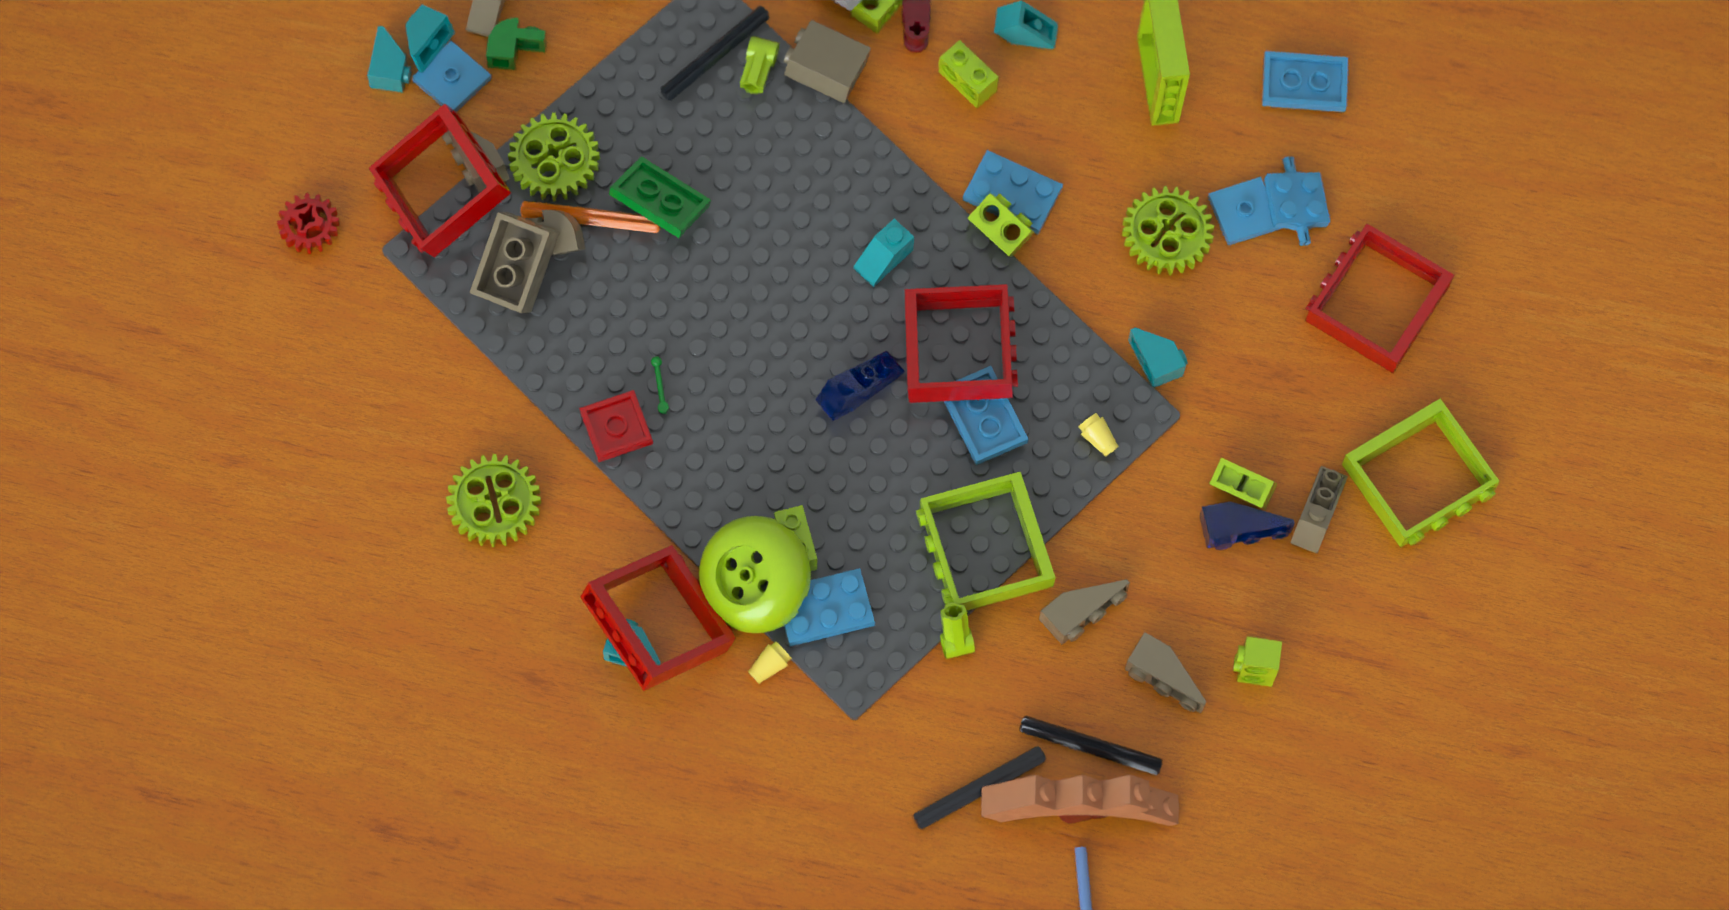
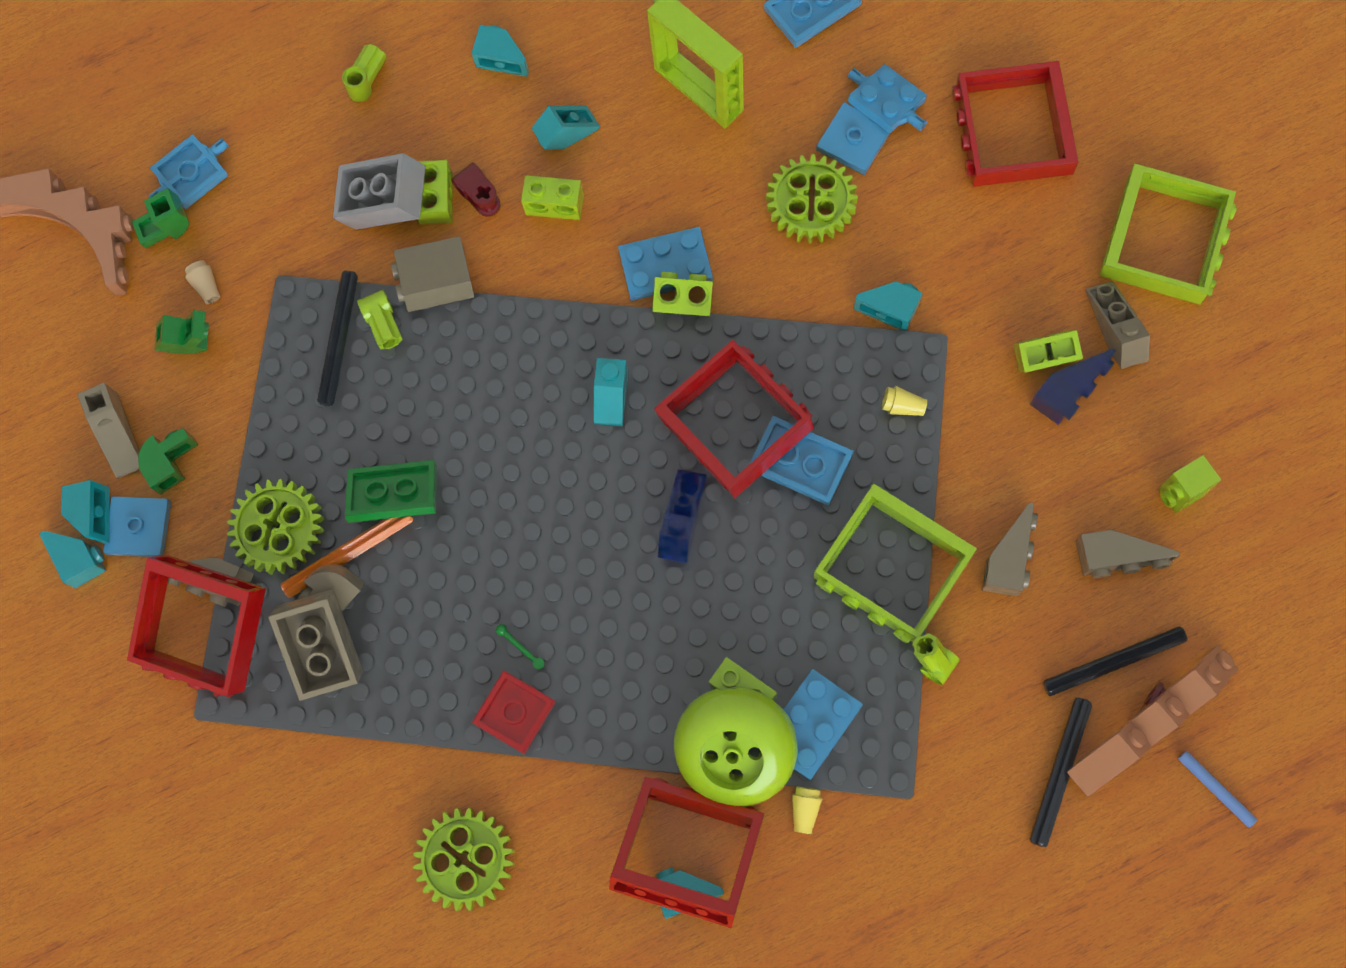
camera: 25 degrees left, 5 degrees up
red gear [277,193,340,254] -> none

